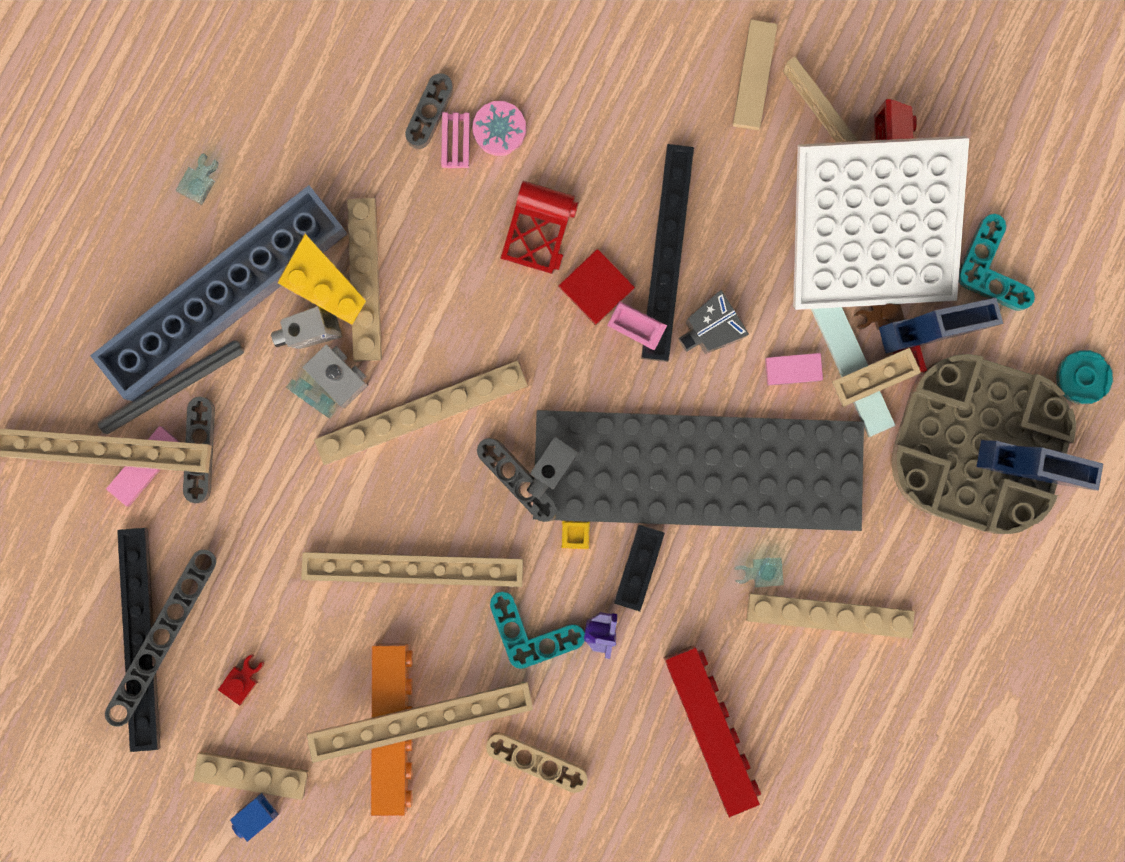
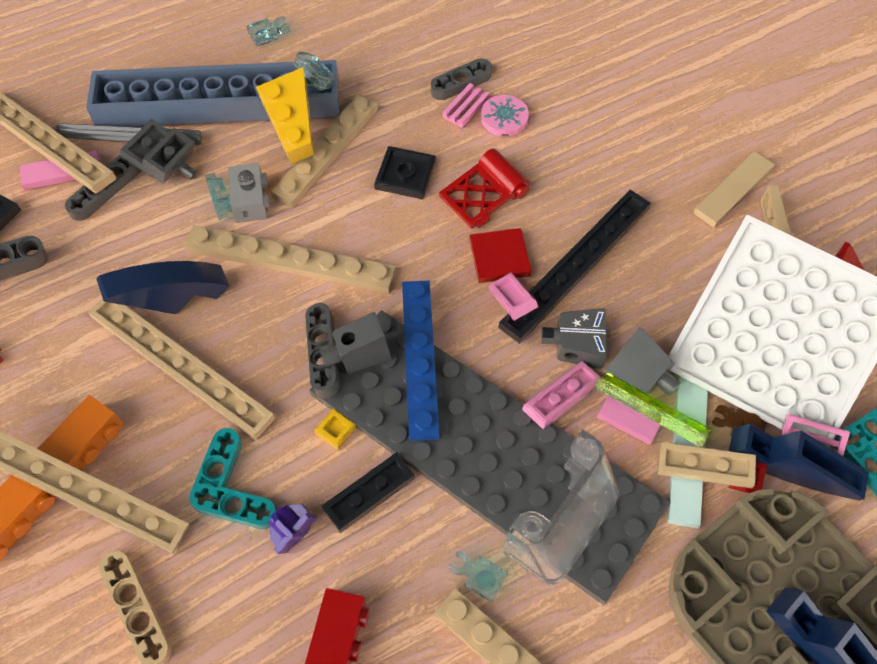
camera: 35 degrees right, 25 degrees down
light grey torso [271,306,342,349] -> none
none -> dark blue slope [96,261,229,314]
none -> dark grey plate [120,119,197,184]
none -> clear light blue plate [294,52,335,90]
none -> black tile [374,146,436,200]
none -> blue plate [402,280,439,441]
none -> clear windscreen [502,429,620,585]
none -> bright pink tile [522,361,603,429]
none -> clear neon green tile [595,373,712,448]
none -> dark grey torso [605,327,681,396]
none -> bright pink tile [781,414,850,456]

